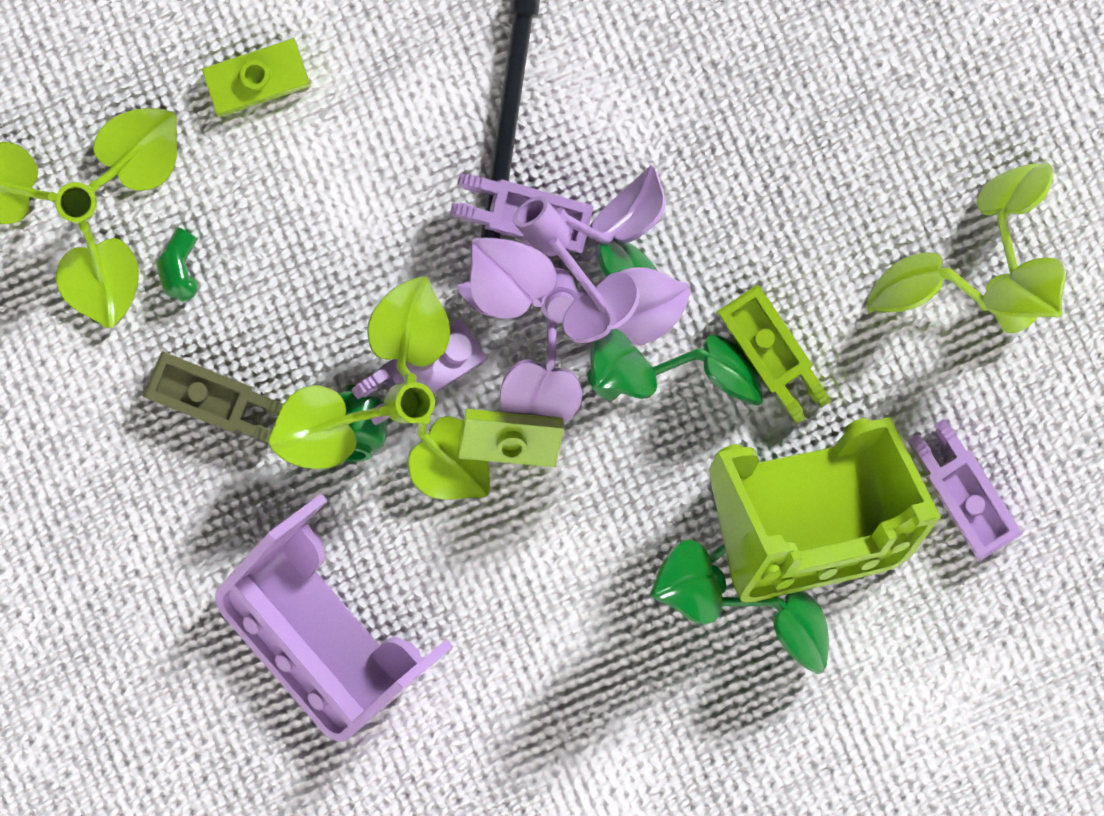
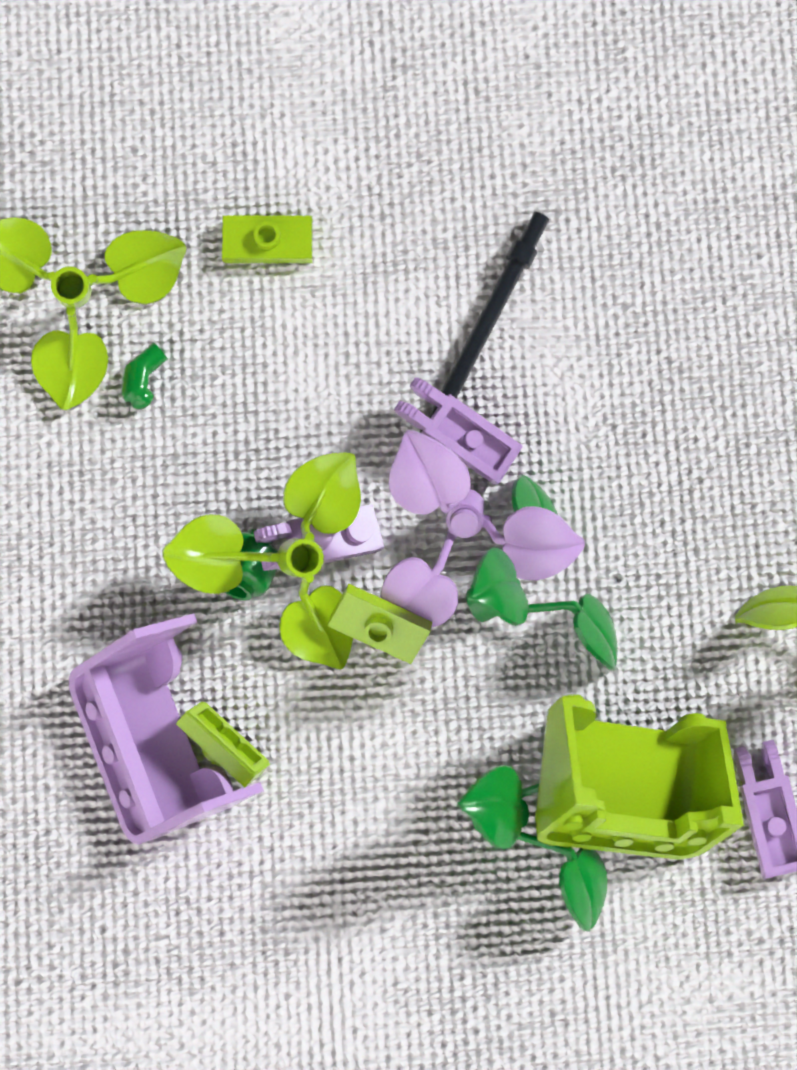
camera: 15 degrees right, 5 degrees down
olive hinge [143,351,283,443] -> none
lavender plant [457,165,666,343] -> none
lime hinge [716,284,831,425] -> none
none -> lime plate [176,701,270,787]

